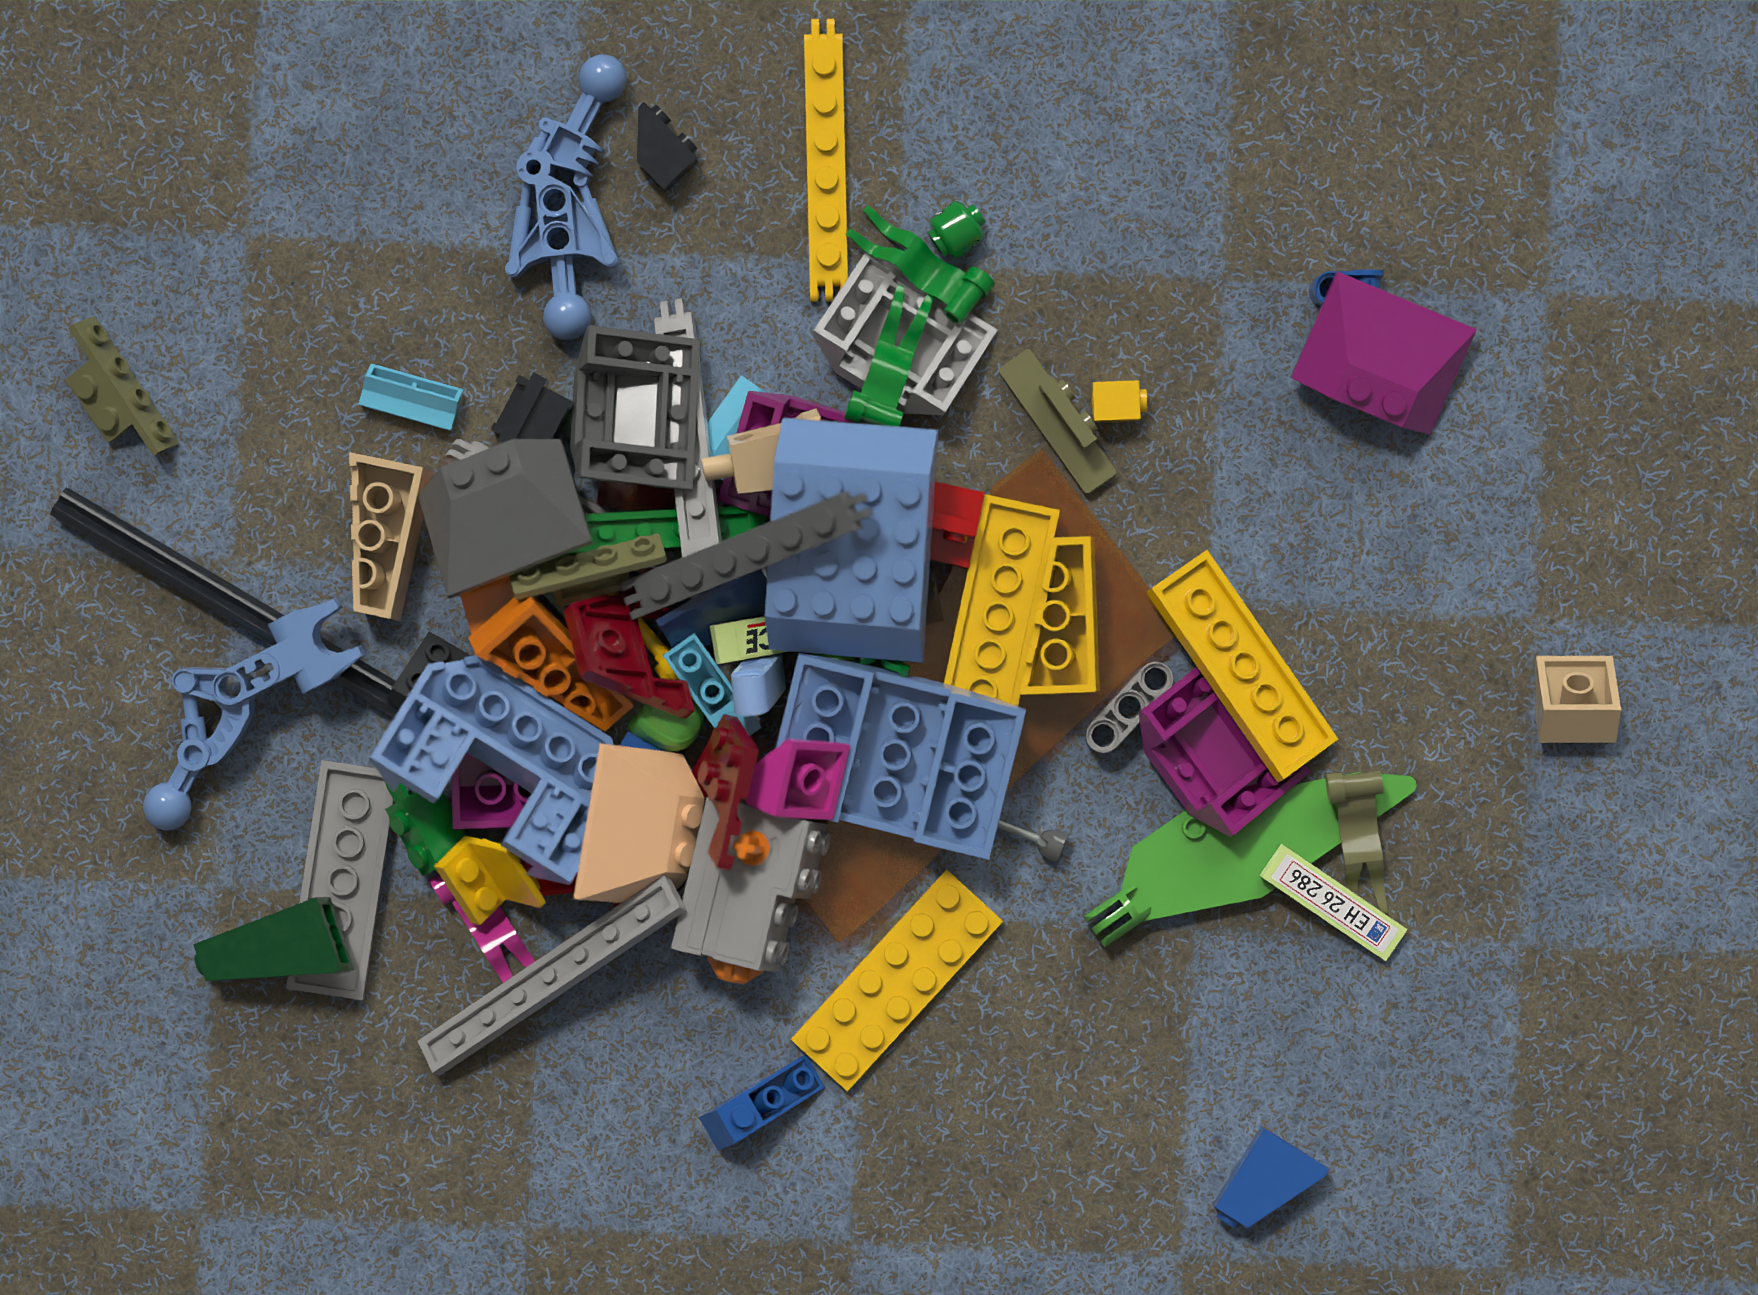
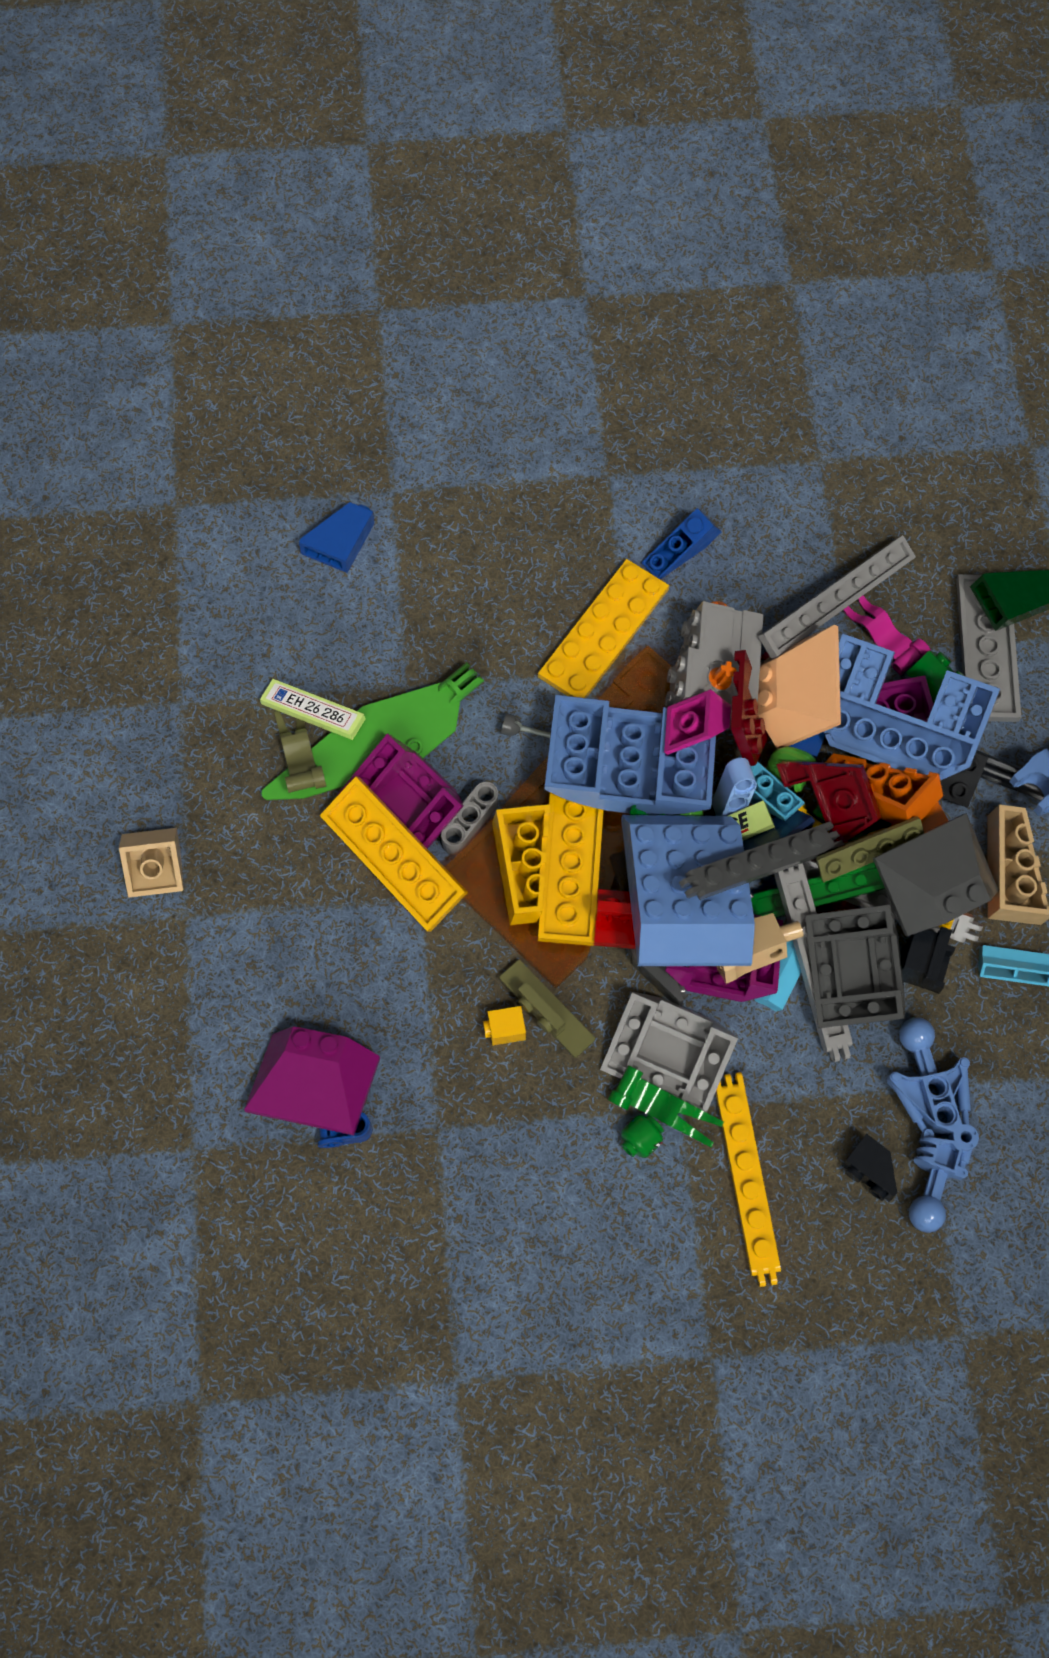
camera: 175 degrees right, 20 degrees down
yellow bracket [434,836,546,925] -> none
green flag [843,284,934,427] -> none

